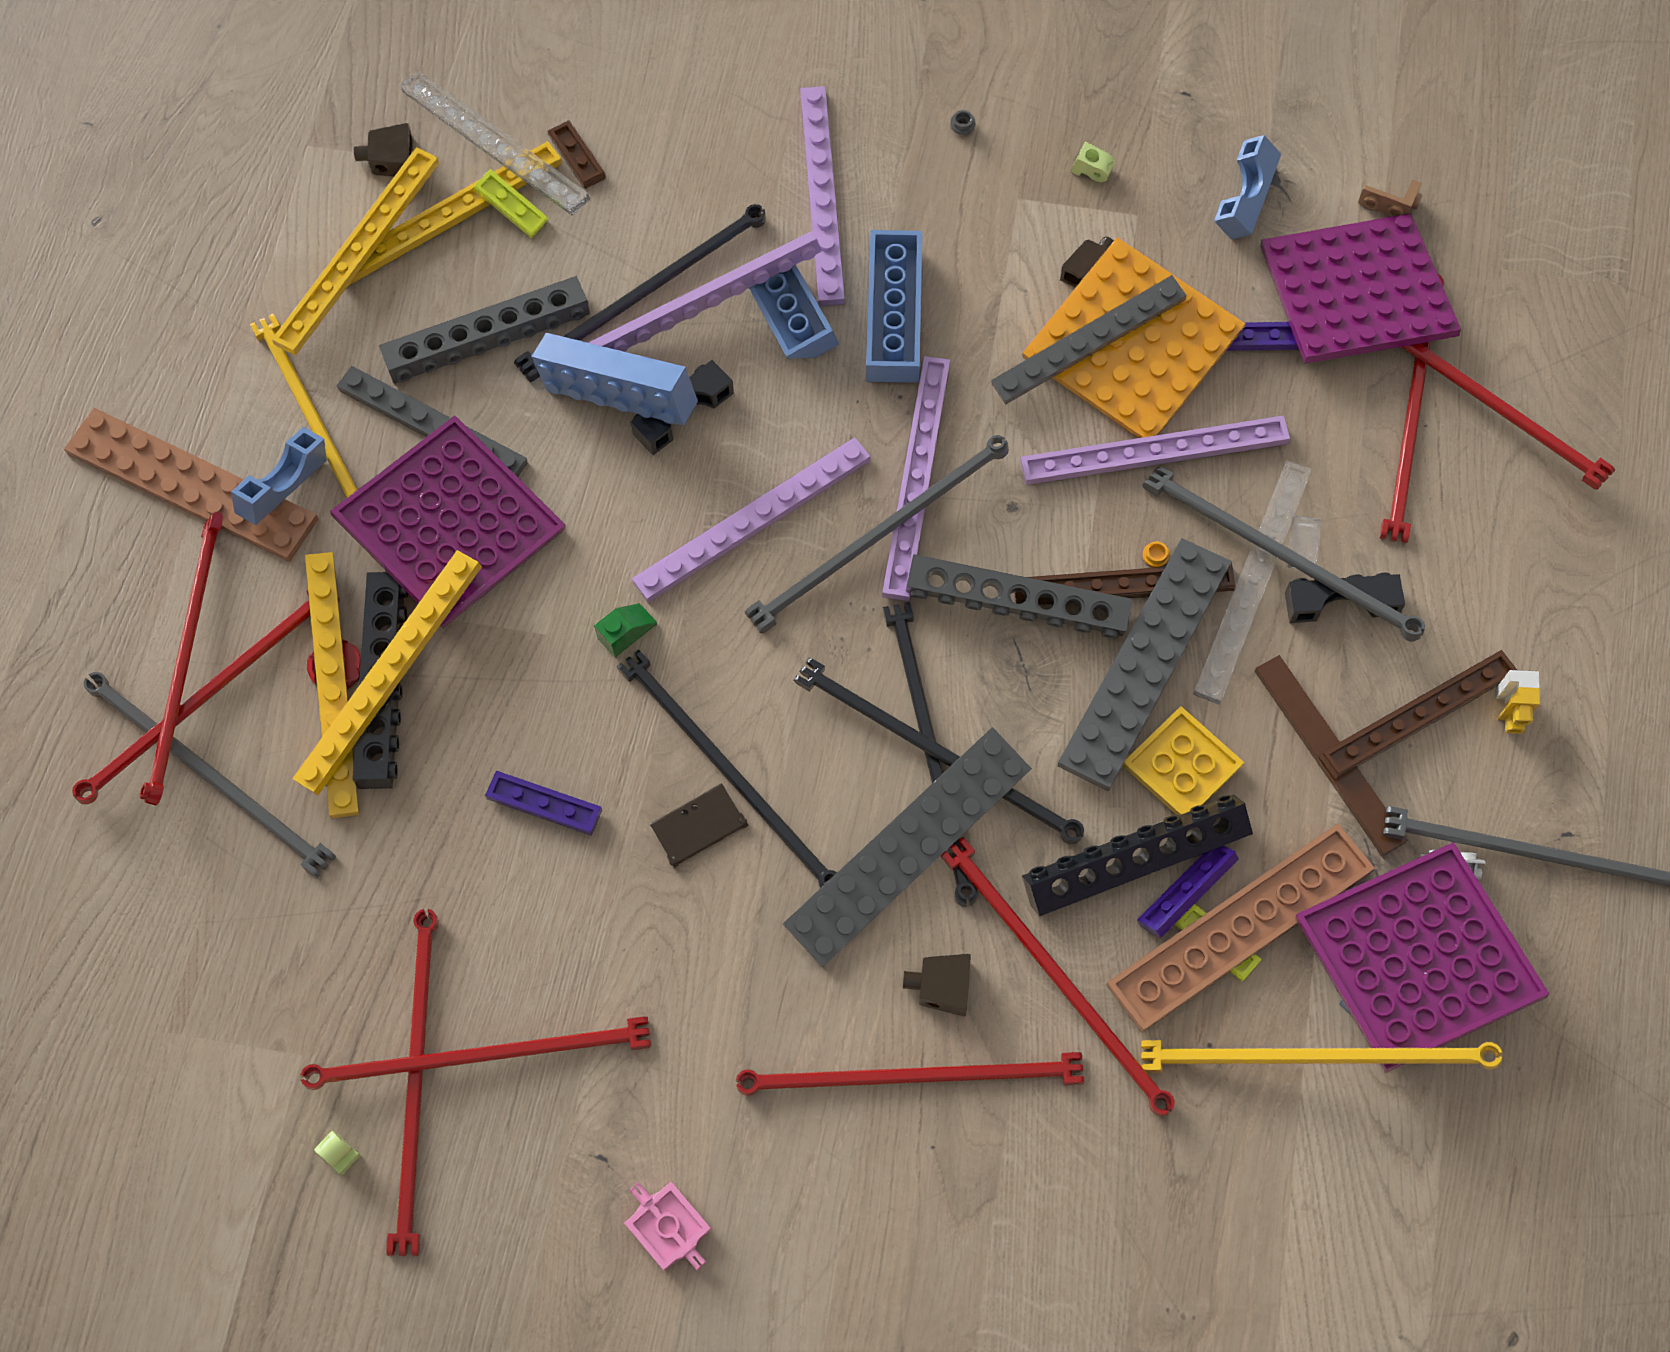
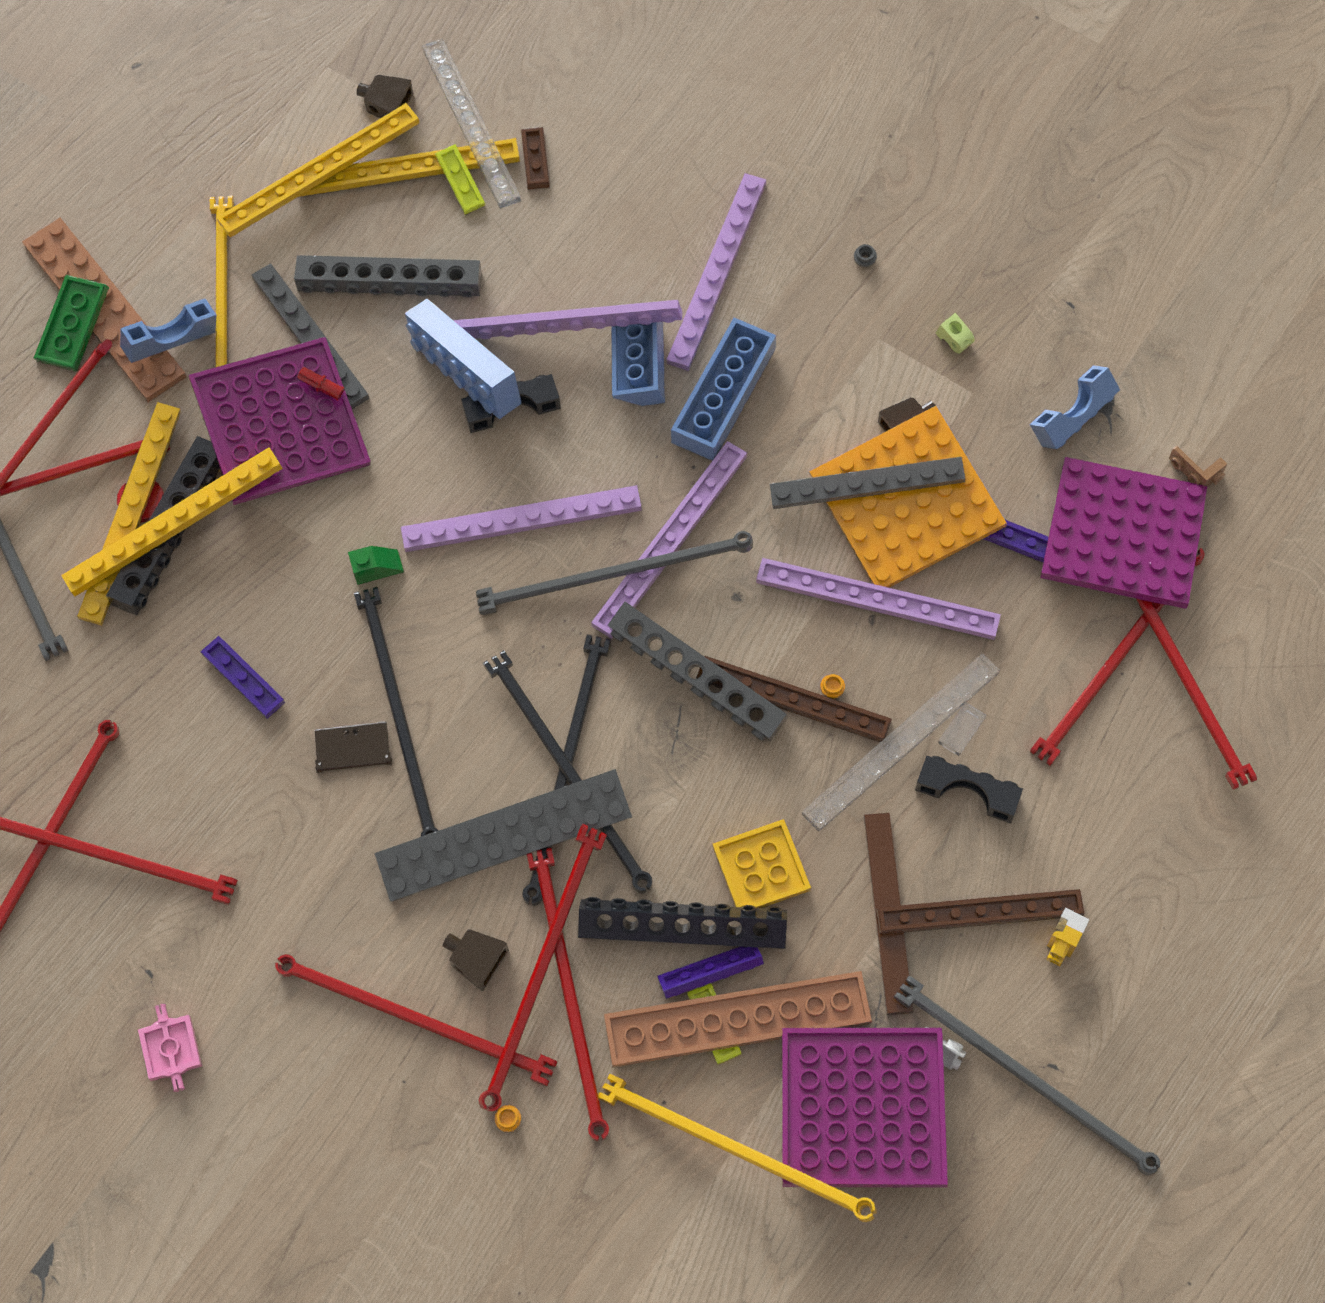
camera: 25 degrees right, 0 degrees up
black hinge [514,204,766,382] -> none
dark grey plate [1057,538,1232,792] -> none
dark grey hinge [1142,466,1425,642] -> none
none -> green tile [33,275,109,371]
none -> red axle [297,367,345,401]
none -> red hinge [479,824,606,1111]
none -> light orange plate [494,1105,521,1132]

